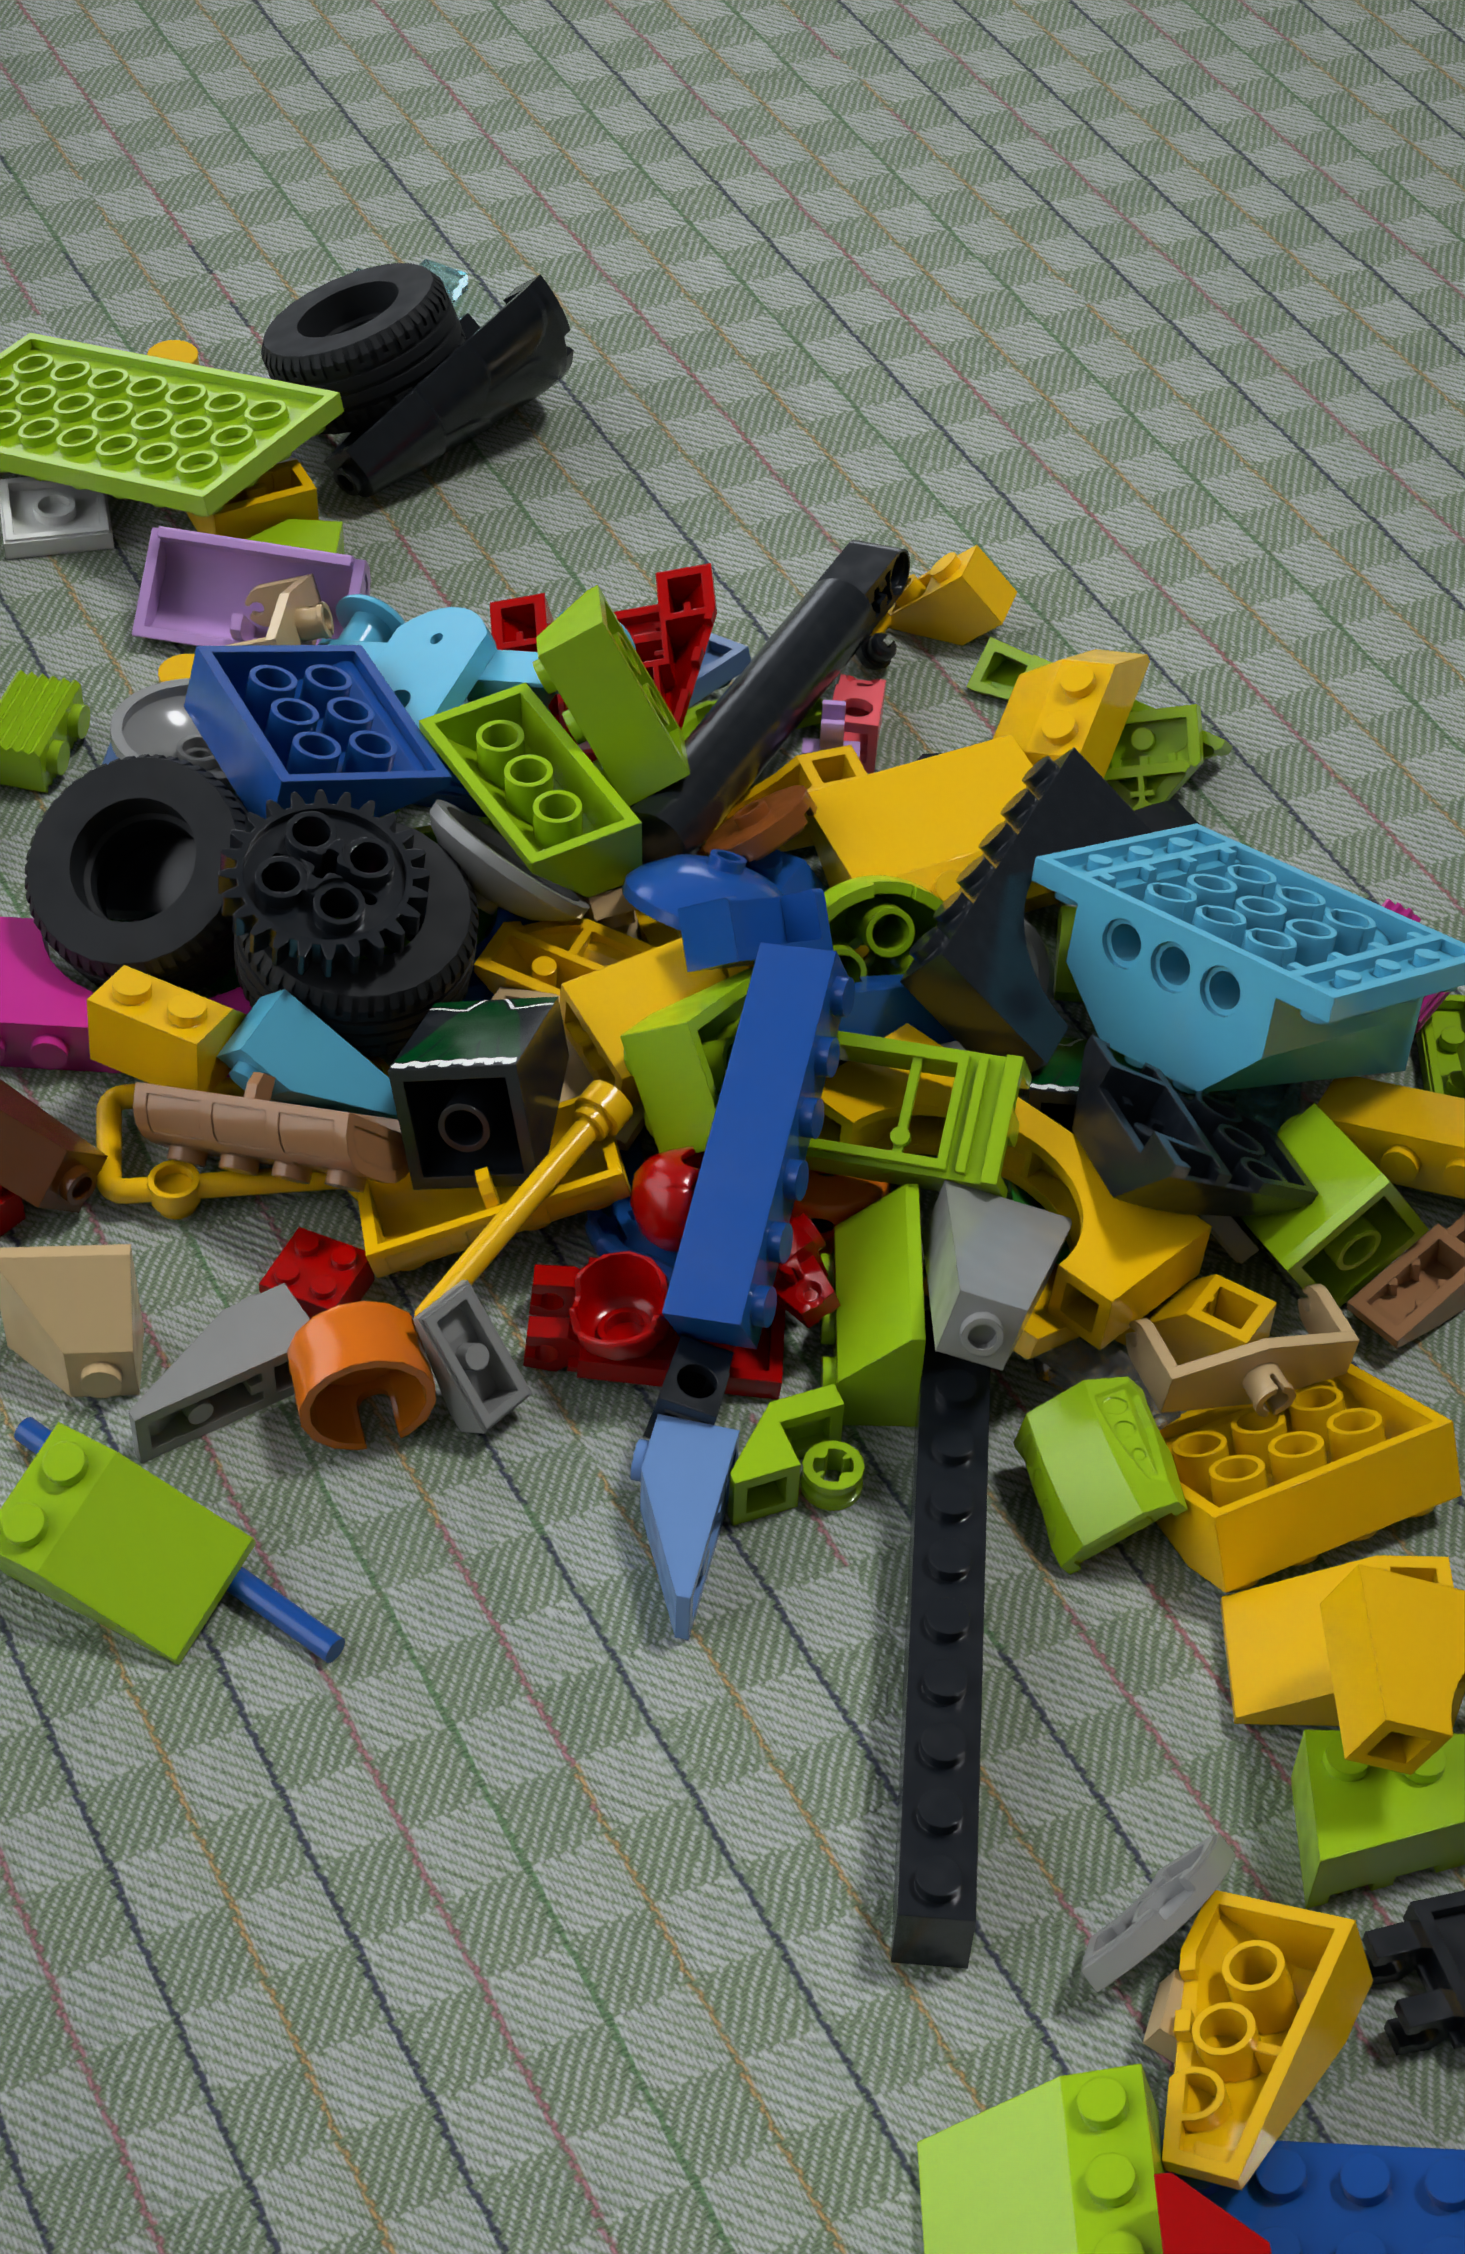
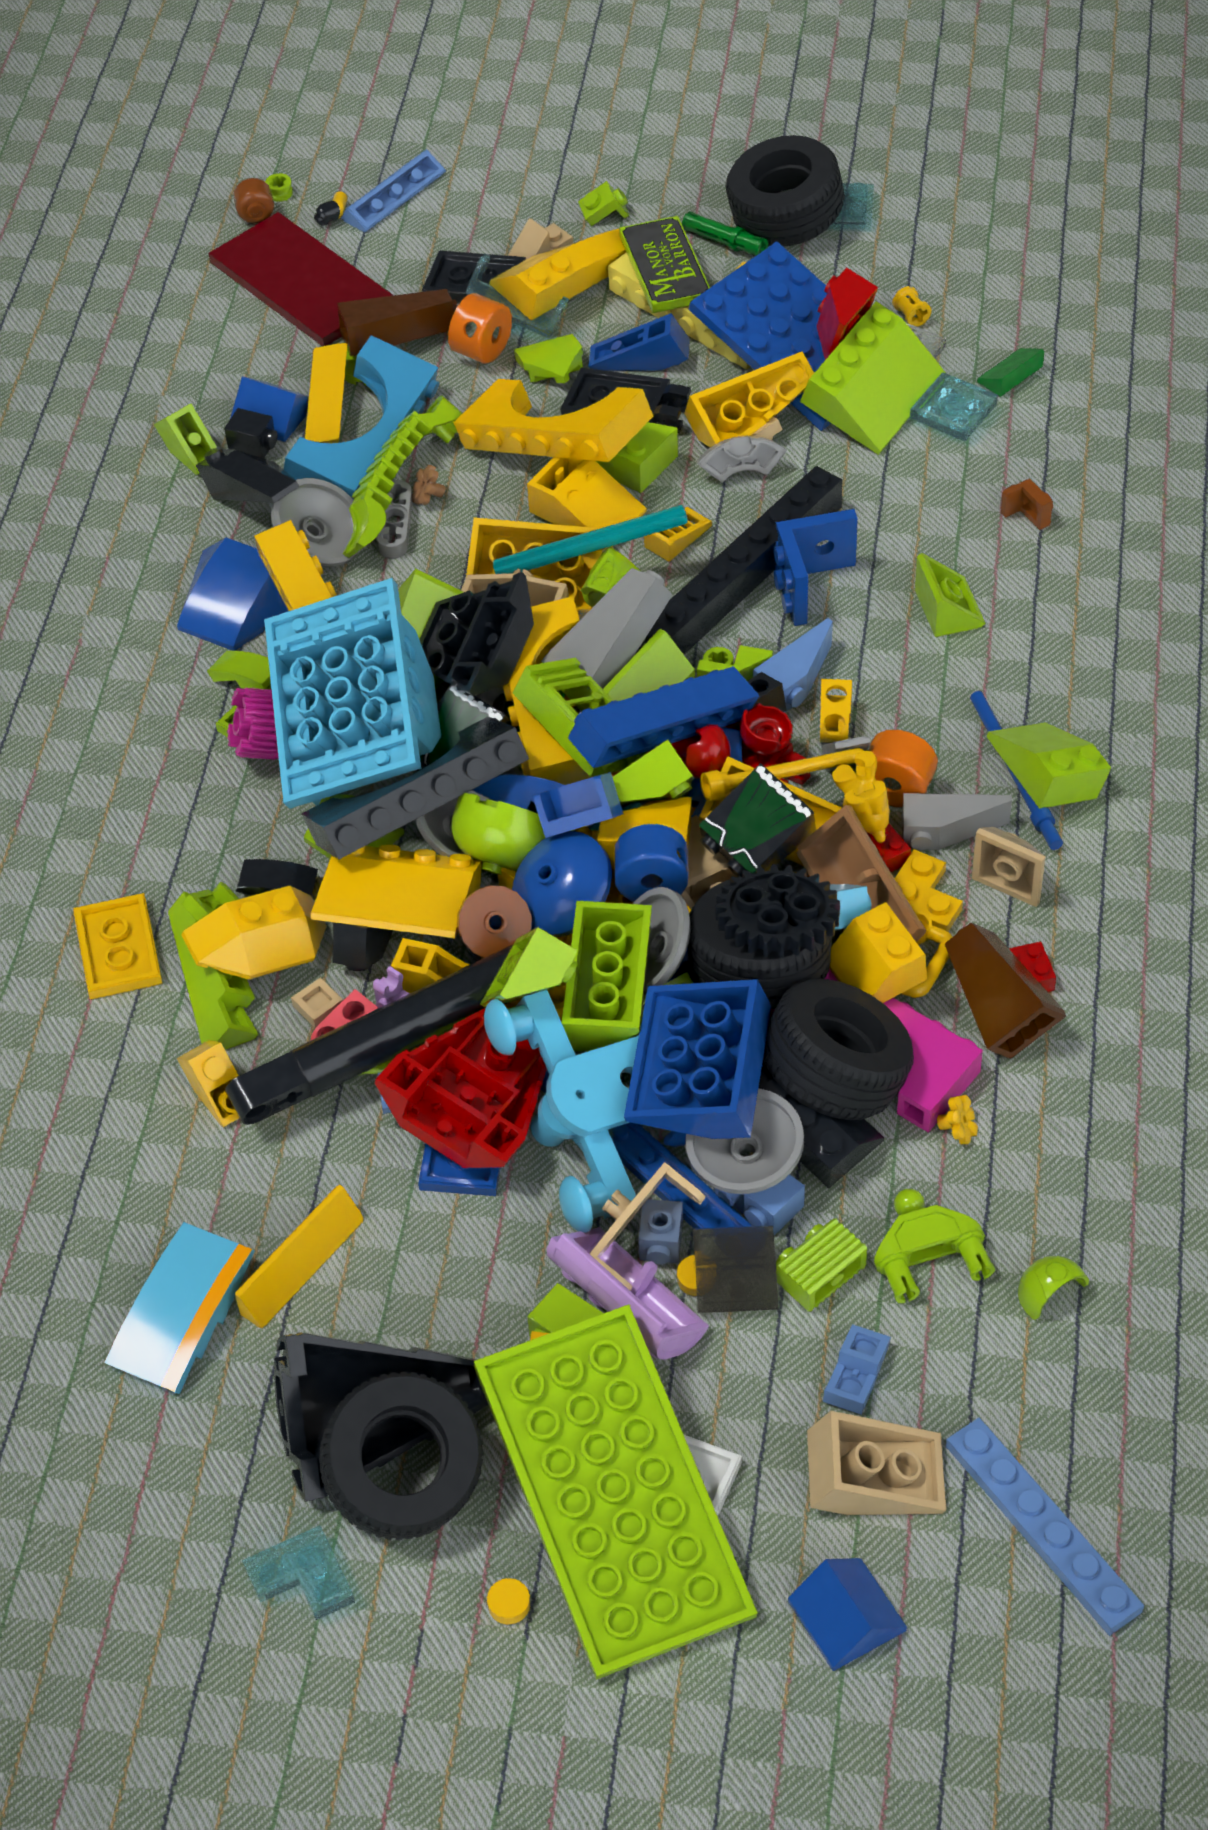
camera: 140 degrees left, 5 degrees up
none -> yellow tile [73,893,163,1000]
none -> medium azure slope [105,1222,255,1394]
none -> yellow slope [235,1184,363,1328]
none -> tan plate [291,978,343,1028]
none -> teal axle [493,505,688,574]
none -> blue piece [615,824,689,902]
none -> yellow slope [644,507,712,562]
none -> clear smoke slope [693,1225,778,1313]
none -> blue bracket [774,509,858,626]
none -> yellow leg [820,679,852,743]
none -> yellow animal [832,750,890,843]
none -> yellow plate [894,849,963,932]
none -> lime slope [915,552,986,637]
none -> dark orange bracket [1001,478,1053,530]

